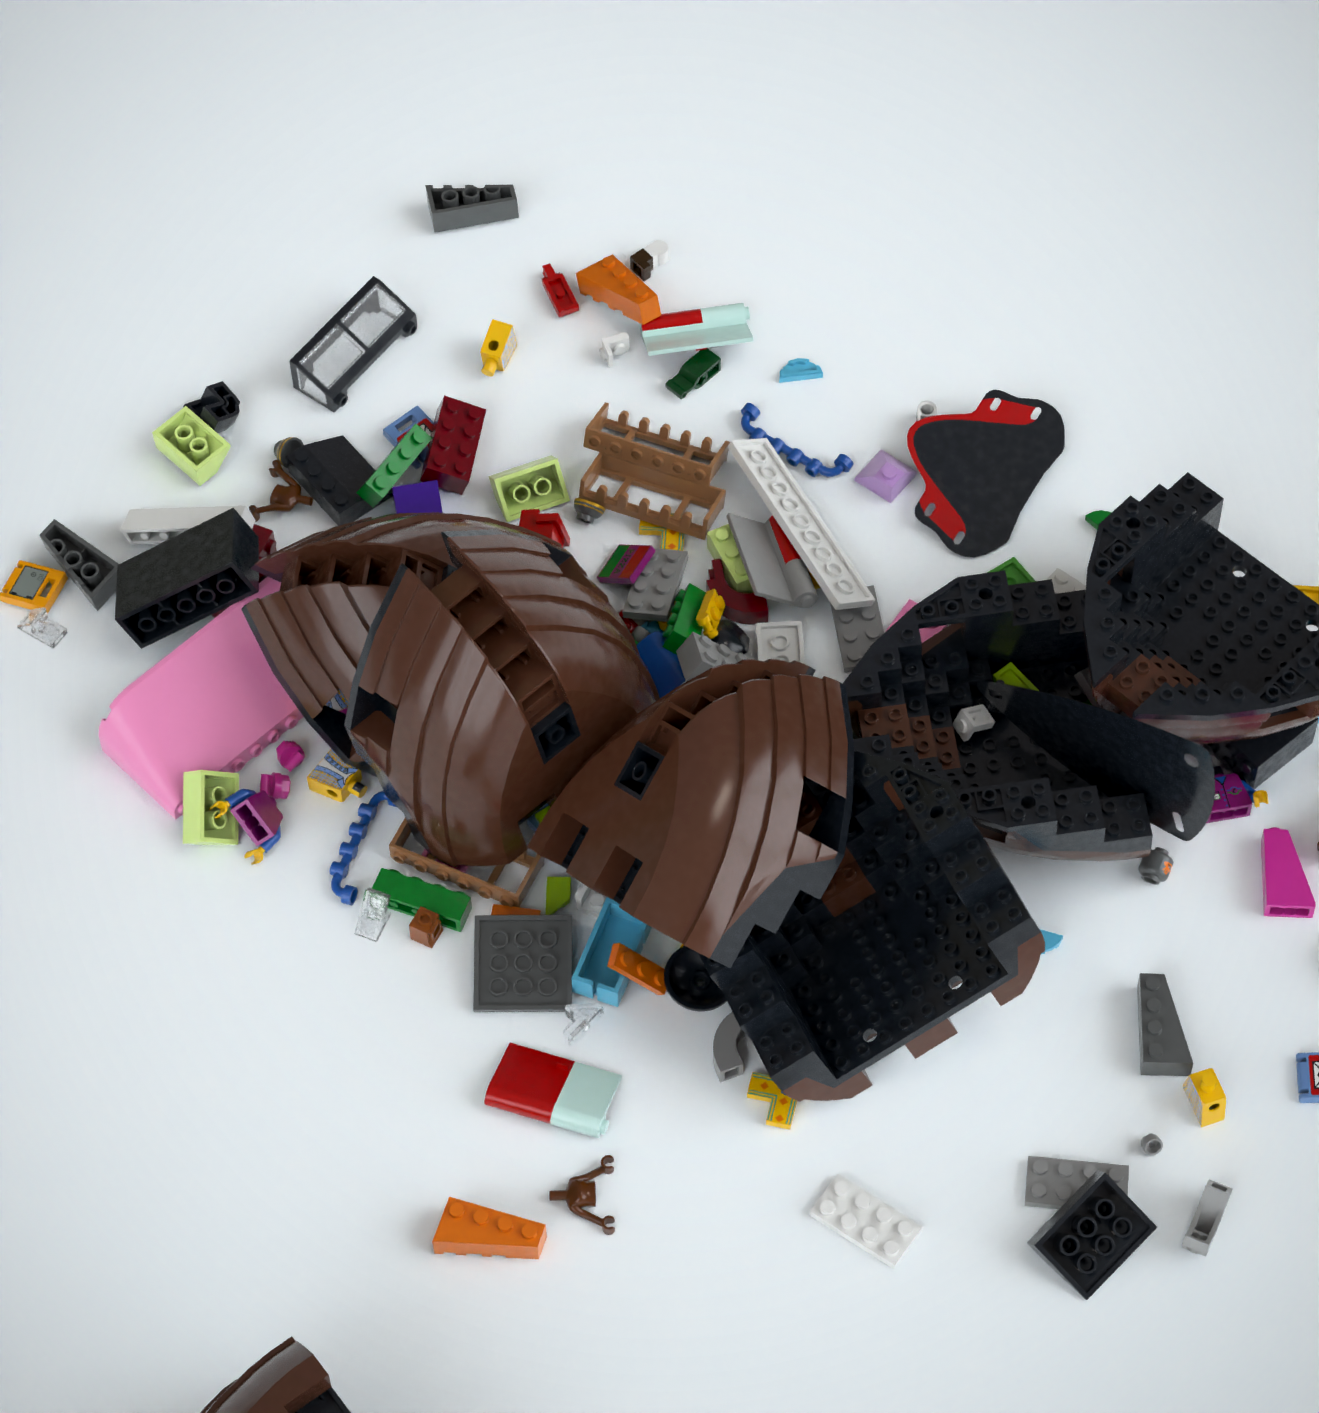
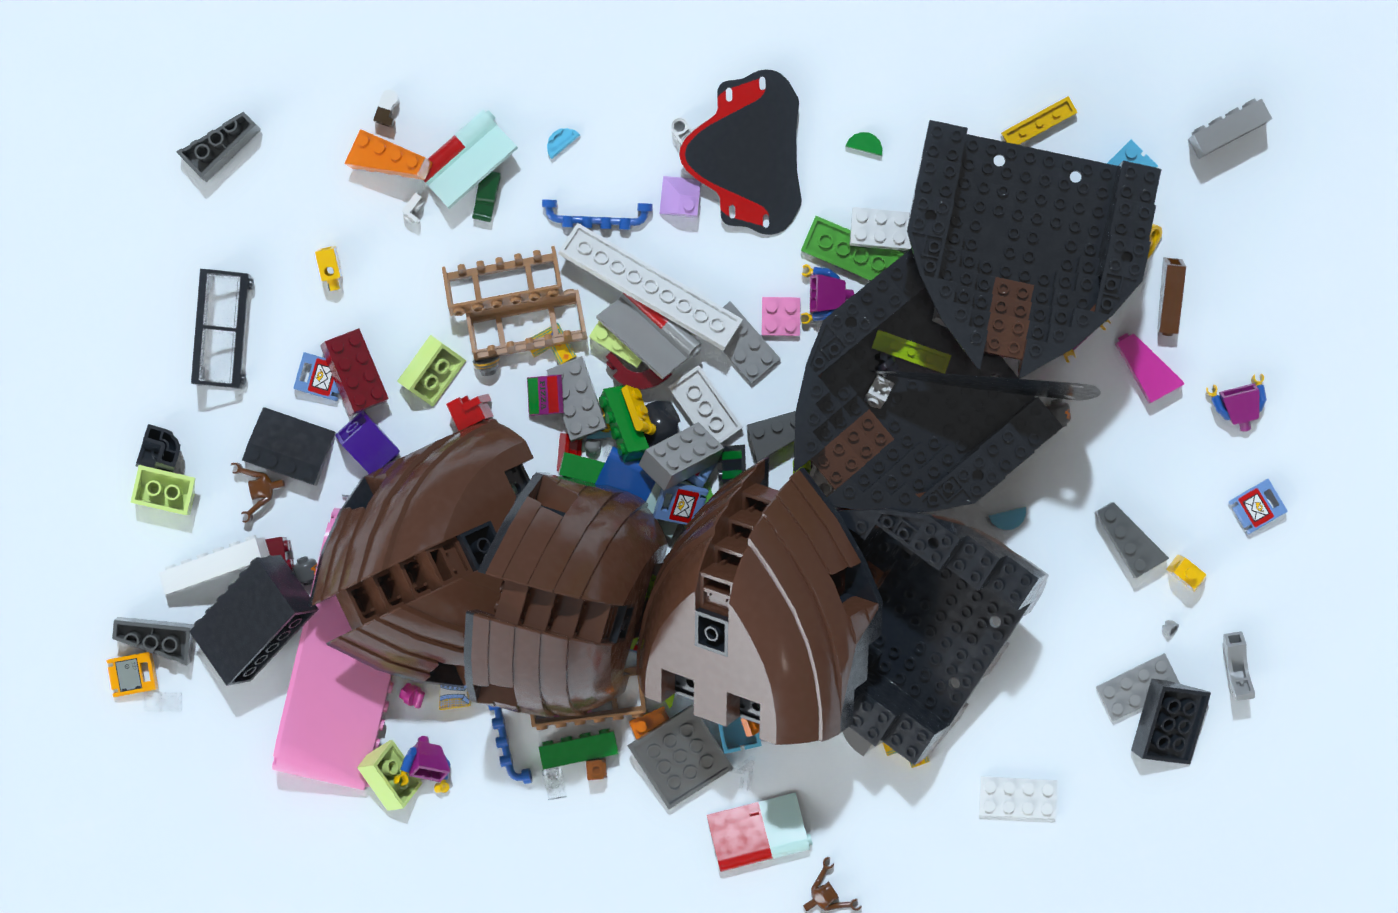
camera: 30 degrees left, 30 degrees up
dark pink piece [260,772,291,799] -> none
dark grey piece [274,437,304,468] -> none
green brick [356,423,432,508] -> none
red hinge [541,263,579,318] -> none

